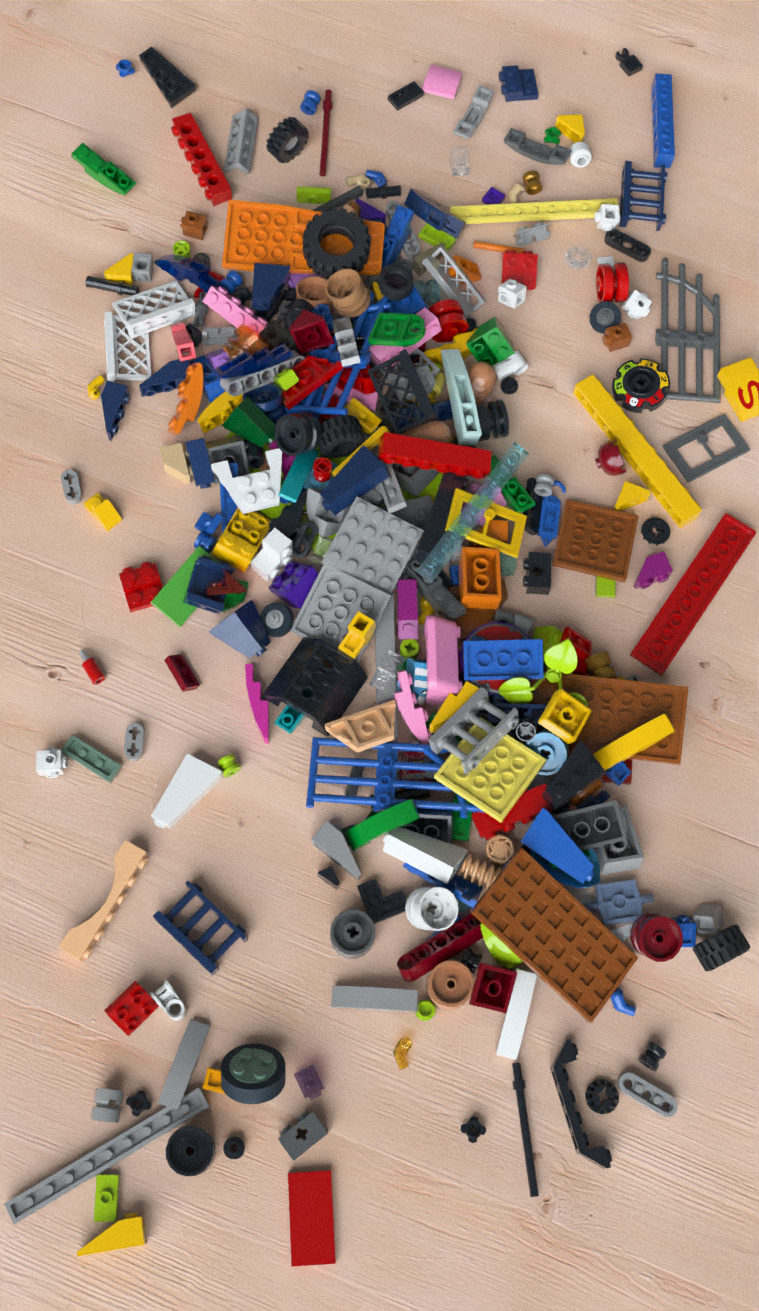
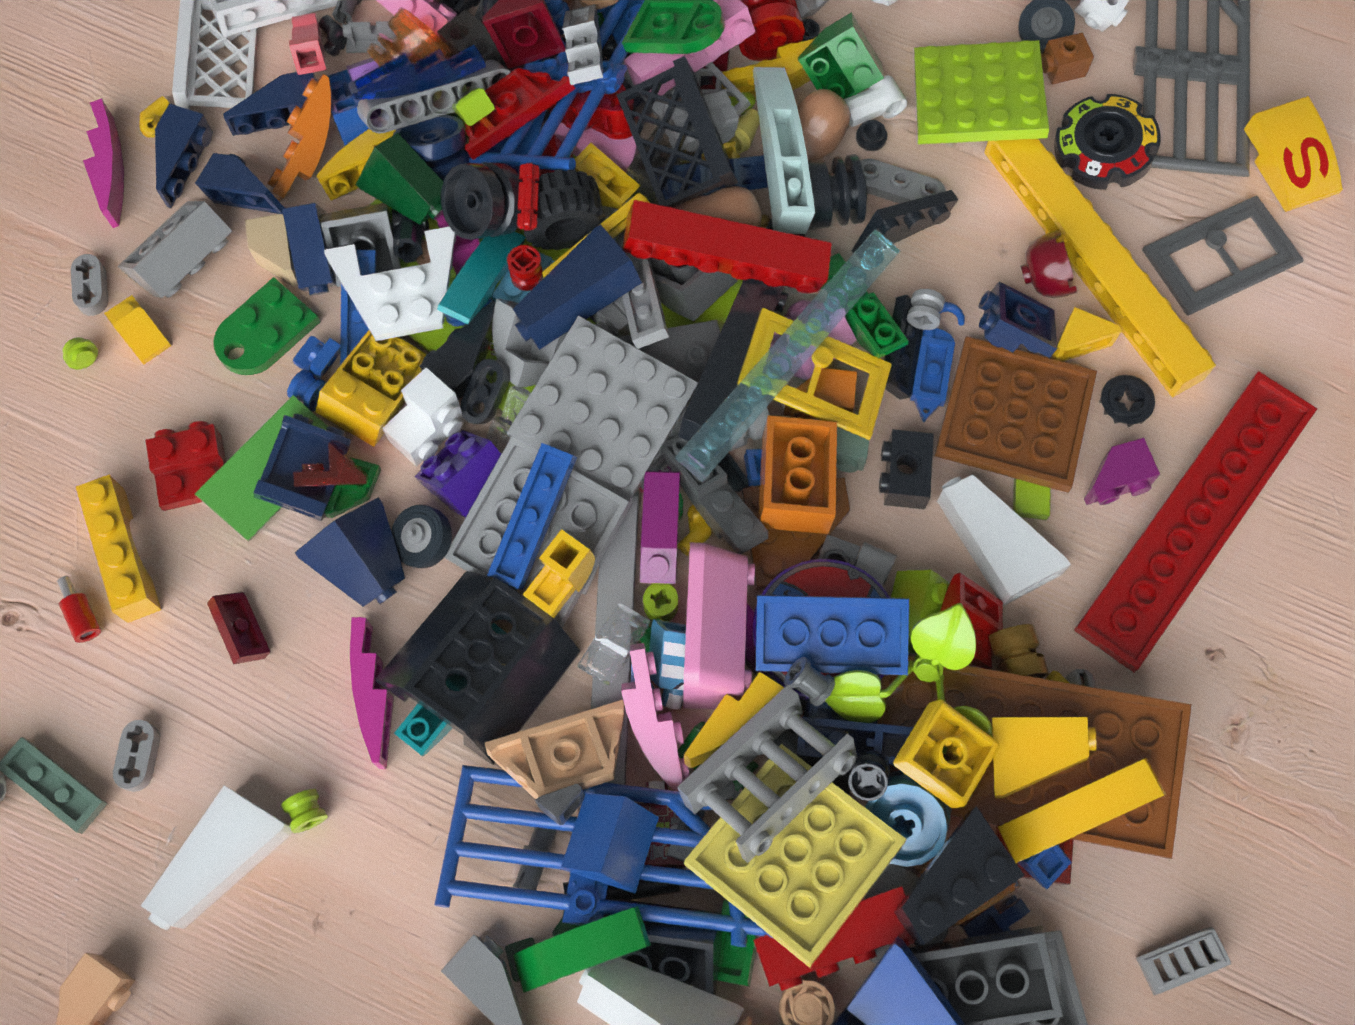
camera: 10 degrees right, 0 degrees up
none -> lime plate [63,337,98,370]
none -> yellow arch [76,474,162,623]
none -> dark pink slope [83,98,124,228]
none -> light grey slope [118,201,232,298]
none -> dark blue slope [195,153,285,214]
none -> green plate [213,277,321,375]
none -> blue plate [487,443,577,590]
none -> red axle [517,163,540,231]
none -> flat silver slope [535,784,585,826]
none -> blue slope [560,793,659,894]
none -> dark grey bush [784,657,835,706]
none -> black wing [851,190,959,261]
none -> light grey plate [860,159,946,204]
none -> lime plate [914,40,1049,144]
none -> white slope [937,474,1071,606]
none -> dark blue plate [978,281,1058,358]
none -> yellow slope [992,717,1096,798]
none -> light grey slope [1136,927,1231,995]

